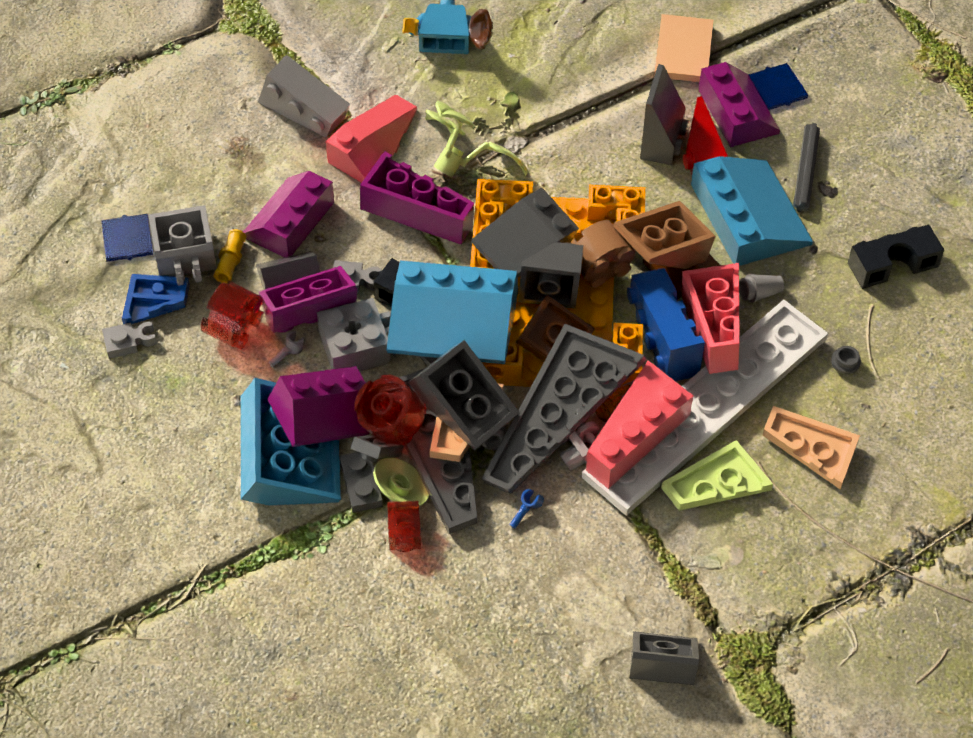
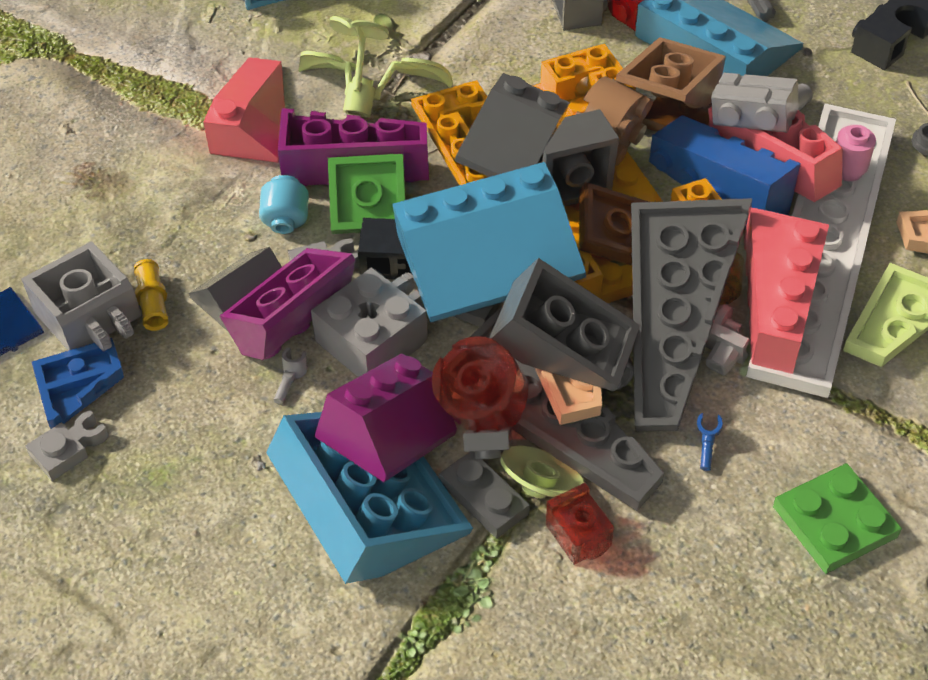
camera: 25 degrees left, 5 degrees down
clear red brick [201,280,264,350] -> none
magenta slope [243,171,334,257] -> none
light grey wedge [258,55,350,138] -> none
none -> medium azure head [259,175,309,234]
none -> bright green plate [328,154,406,234]
none -> light grey brick [711,73,798,133]
none -> bright green plate [773,463,902,574]
none -> bright pink brick [836,125,876,181]

